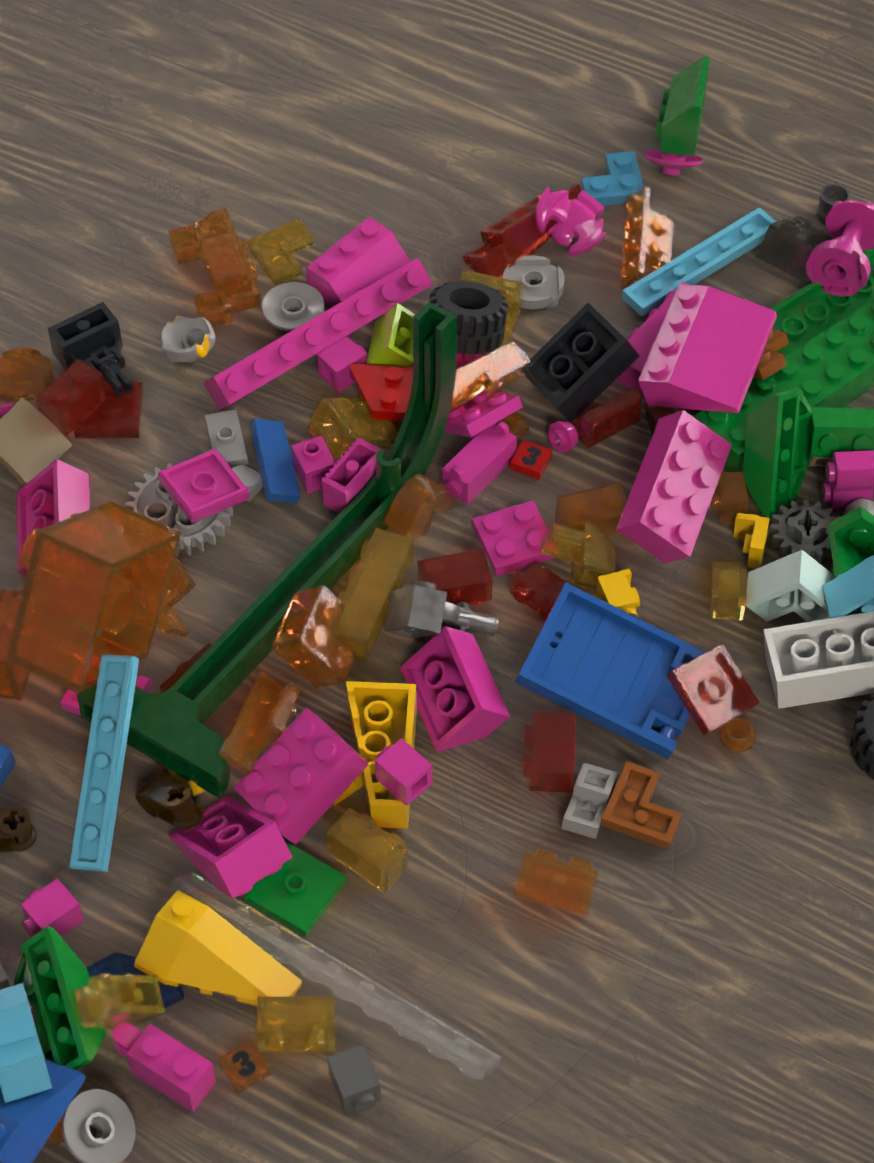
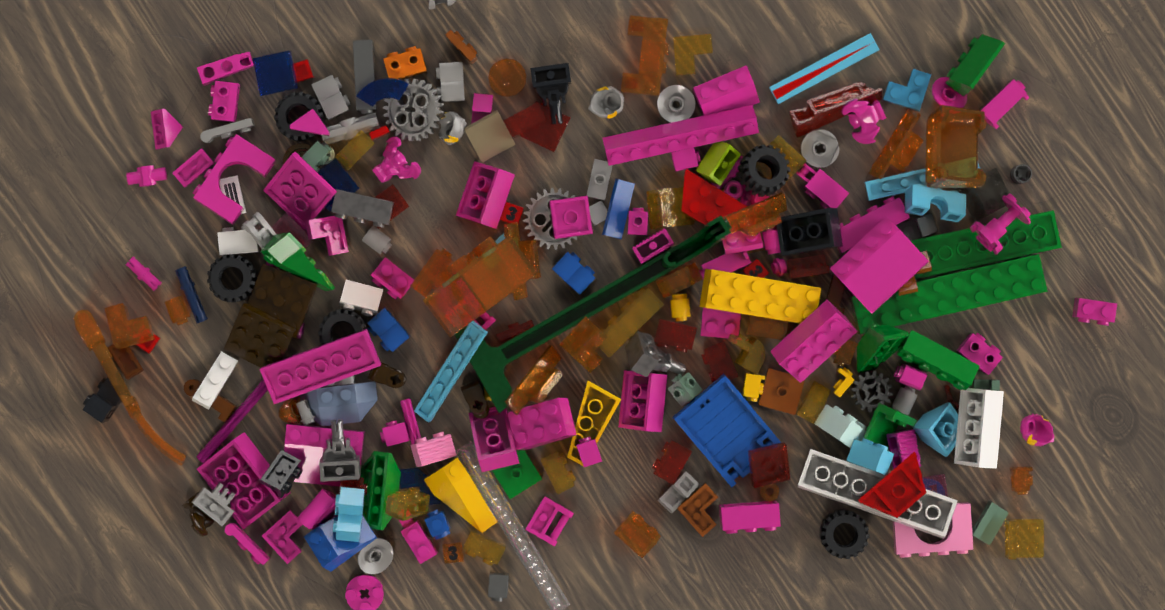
camera: 25 degrees right, 35 degrees up
none -> dark pink axle [400,399,421,444]
none -> bright pink brick [410,432,457,467]
none -> blue brick [425,509,451,540]
none -> dark pink plate [525,496,574,546]
none -> blue brick [552,252,595,295]
none -> sand green brick [667,372,703,407]
none -> yellow brick [670,294,691,322]
none -> yellow brick [699,269,821,324]
none -> dark pink brick [719,500,781,534]
none -> dark orange plate [758,368,805,415]
none -> dark pink brick [762,226,781,255]
none -> medium azure tile [769,33,880,104]
none -> dark pink brick [796,163,849,209]
none -> medium azure arch [905,184,966,223]
none -> clear orange windscreen [926,105,987,188]
none -> dark pink brick [978,79,1029,129]

